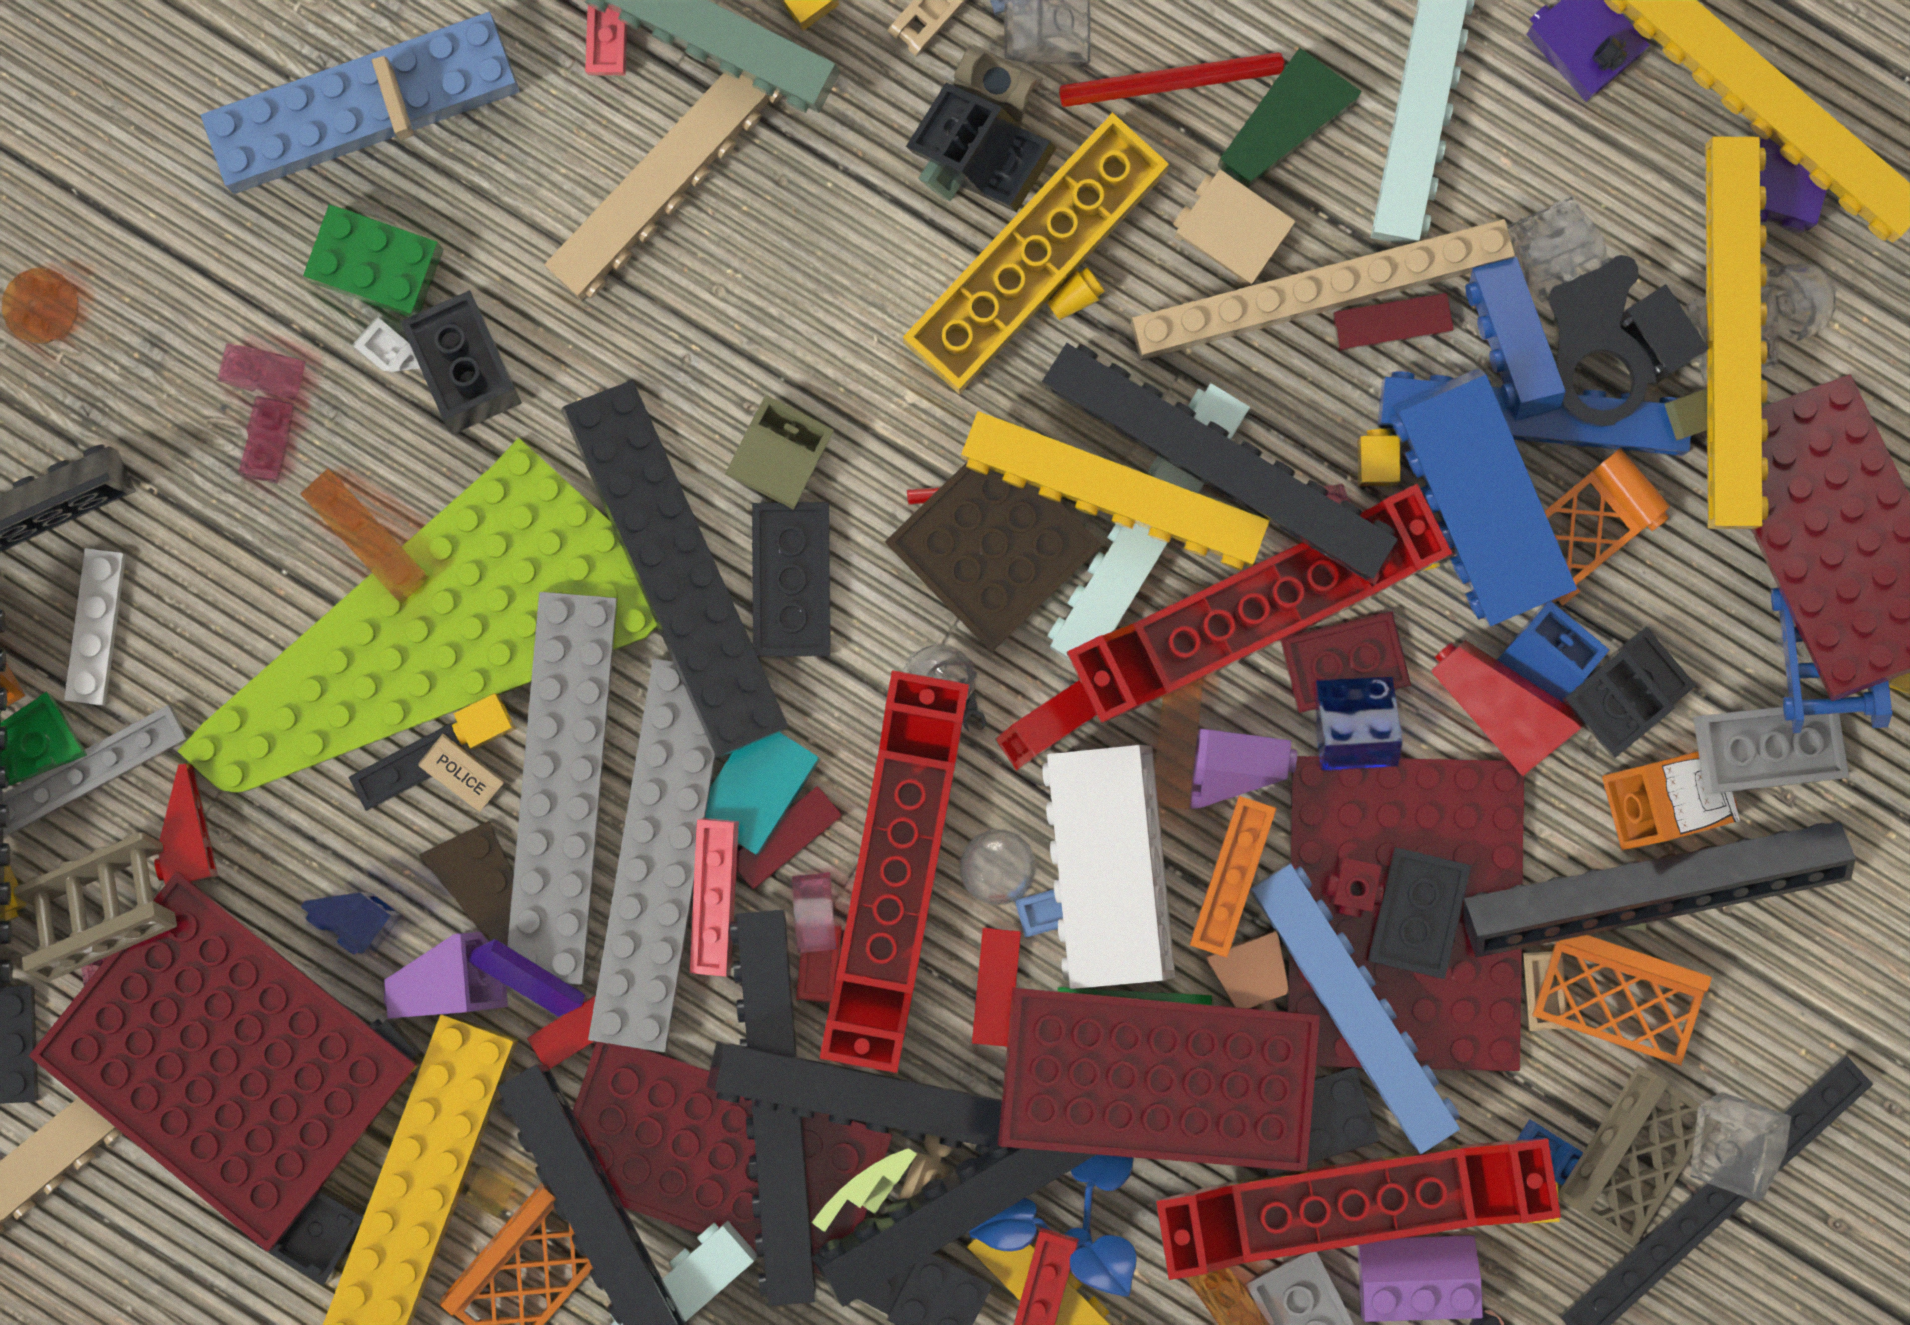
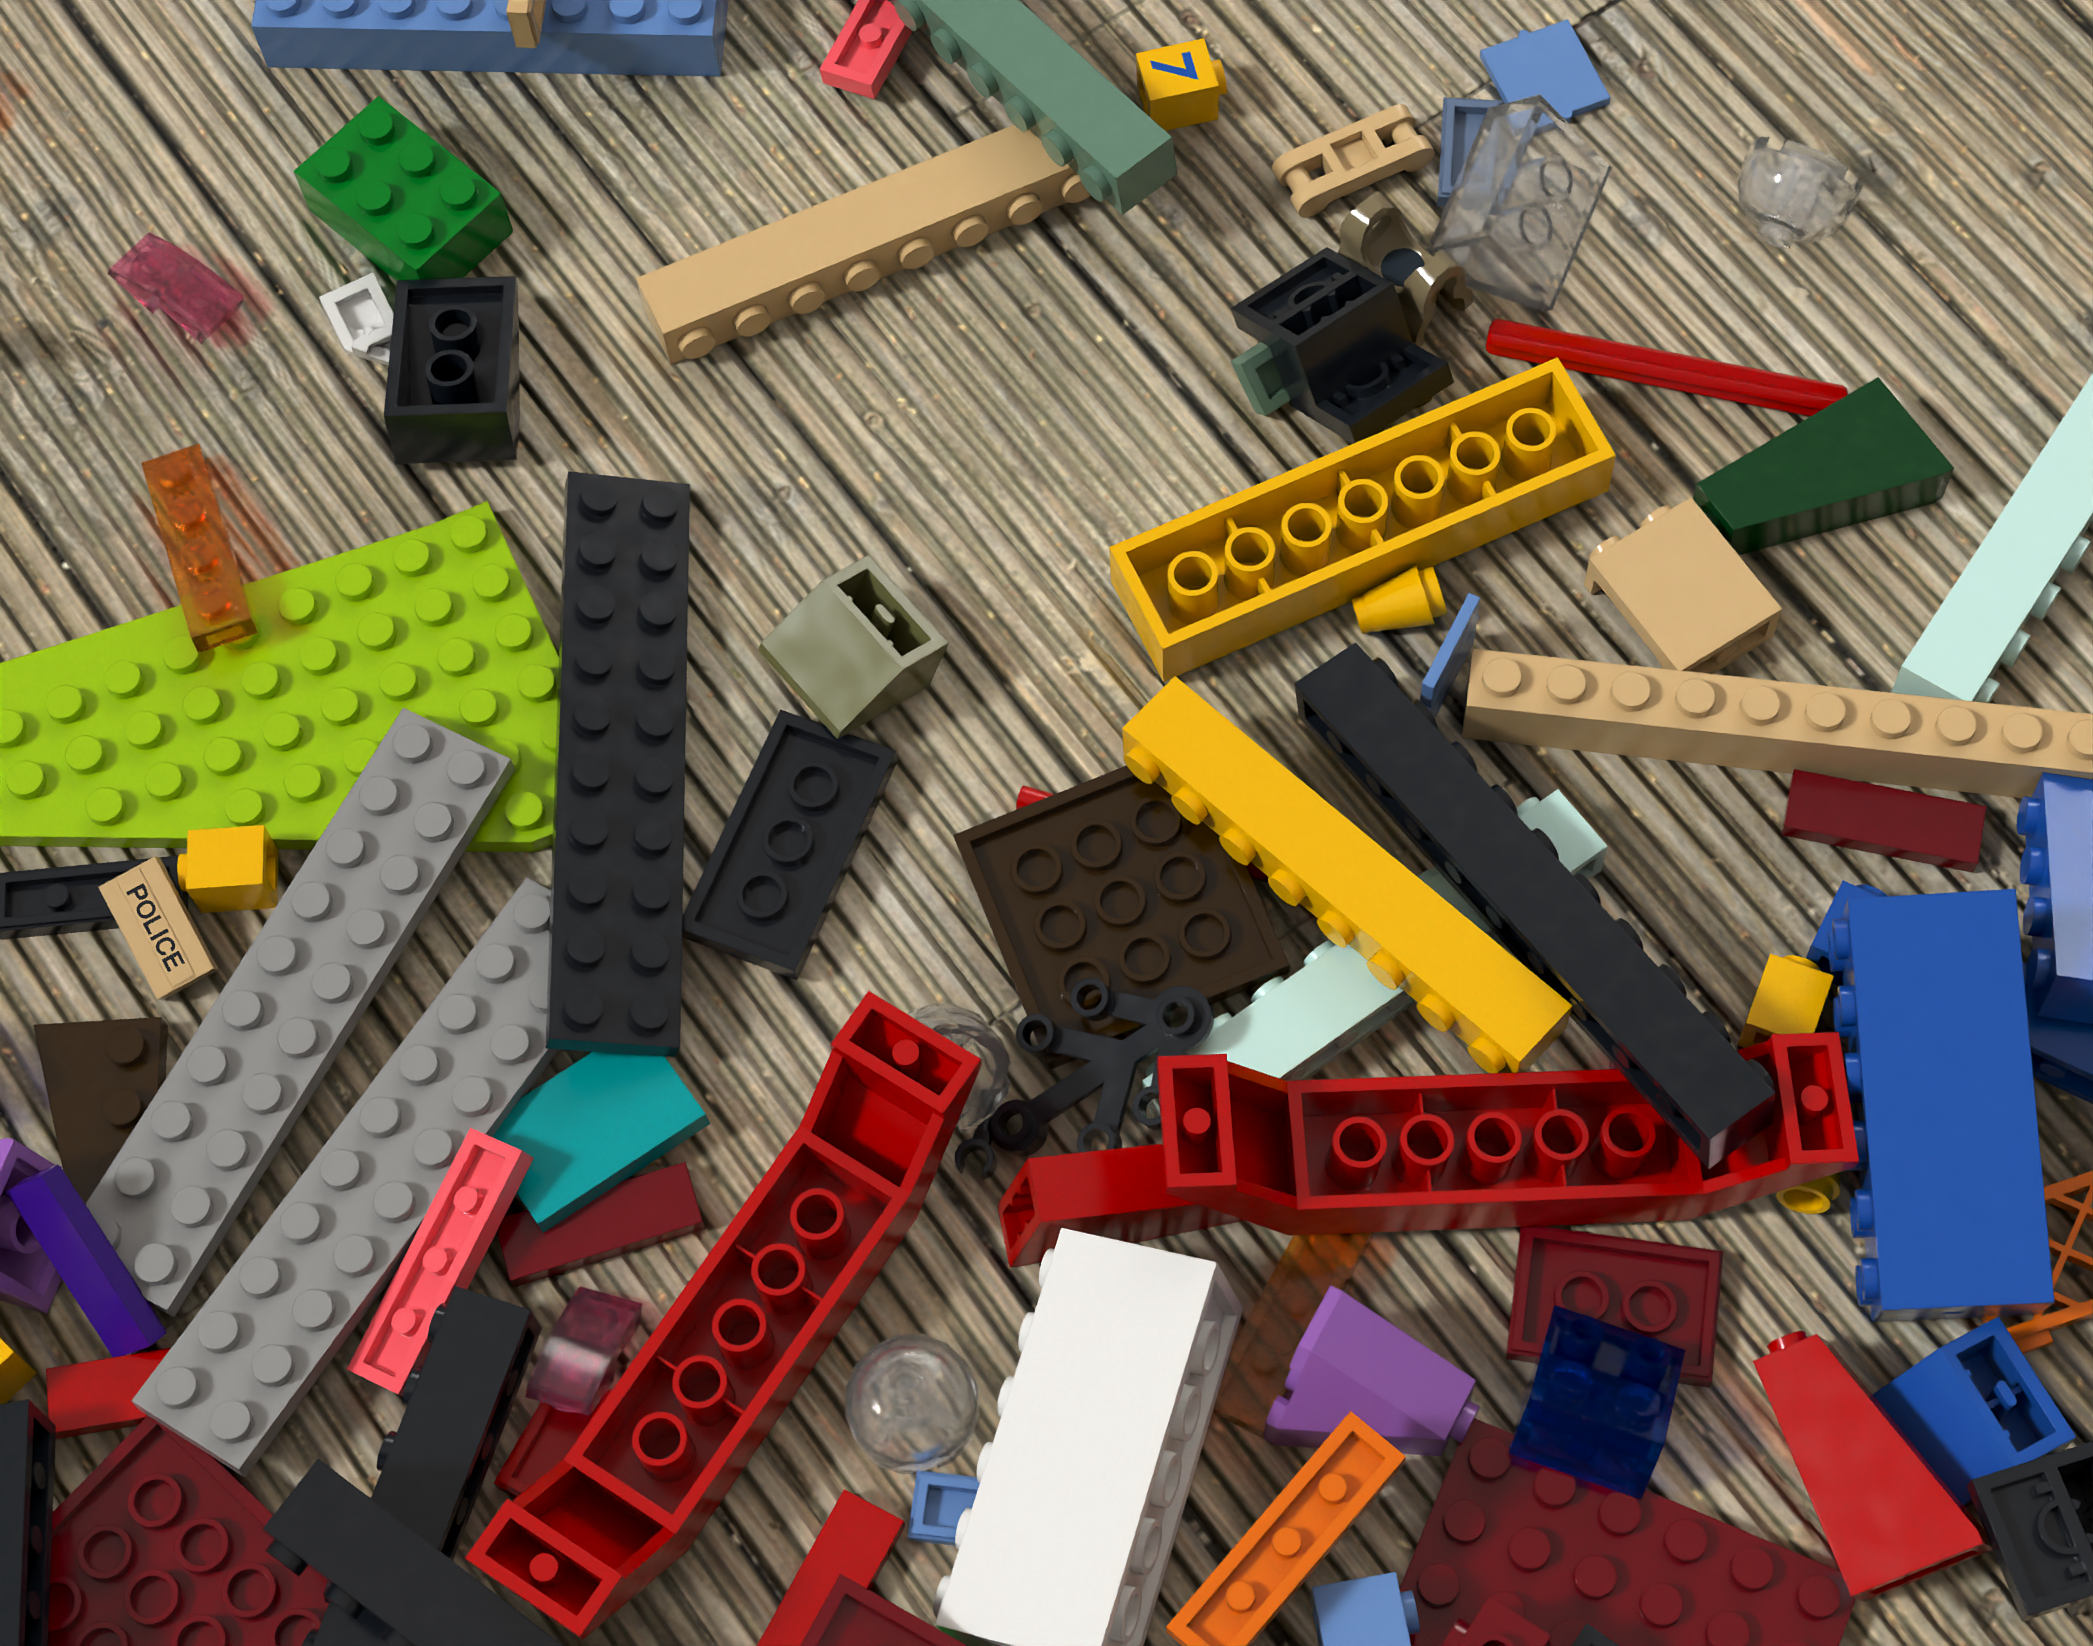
camera: 20 degrees right, 20 degrees down
clear pink slope [238,395,294,484] -> none
none -> black plant [990,978,1214,1156]
none -> medium blue piece [1420,593,1480,718]

